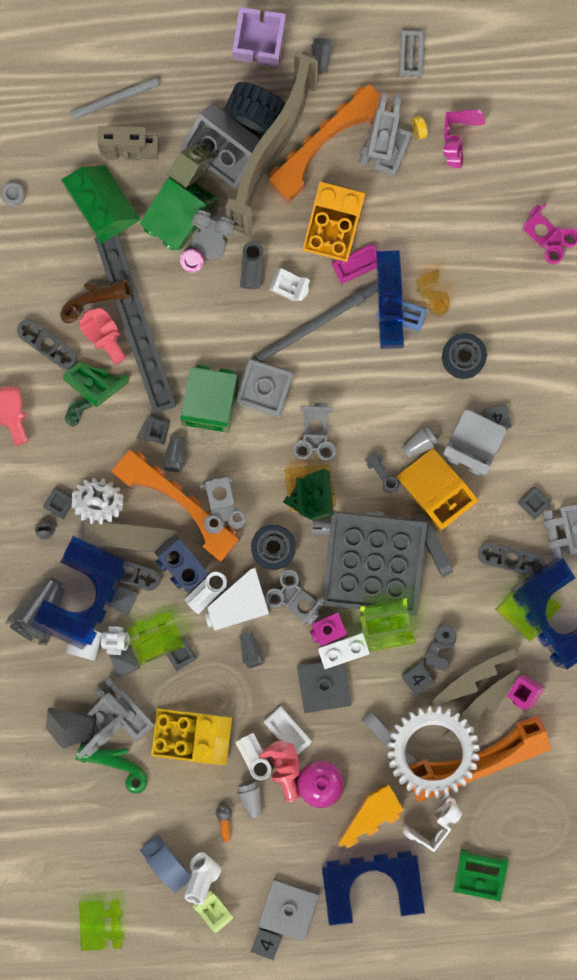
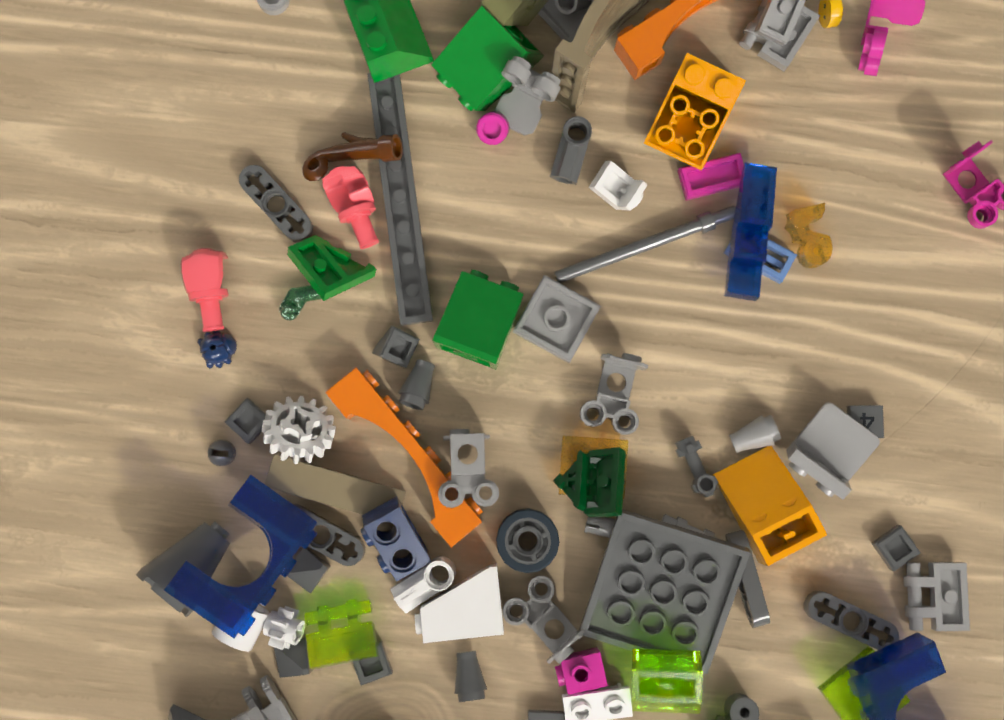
camera: 10 degrees right, 0 degrees up
wheel [441,333,487,379] -> none
none -> dark blue animal [197,330,237,369]

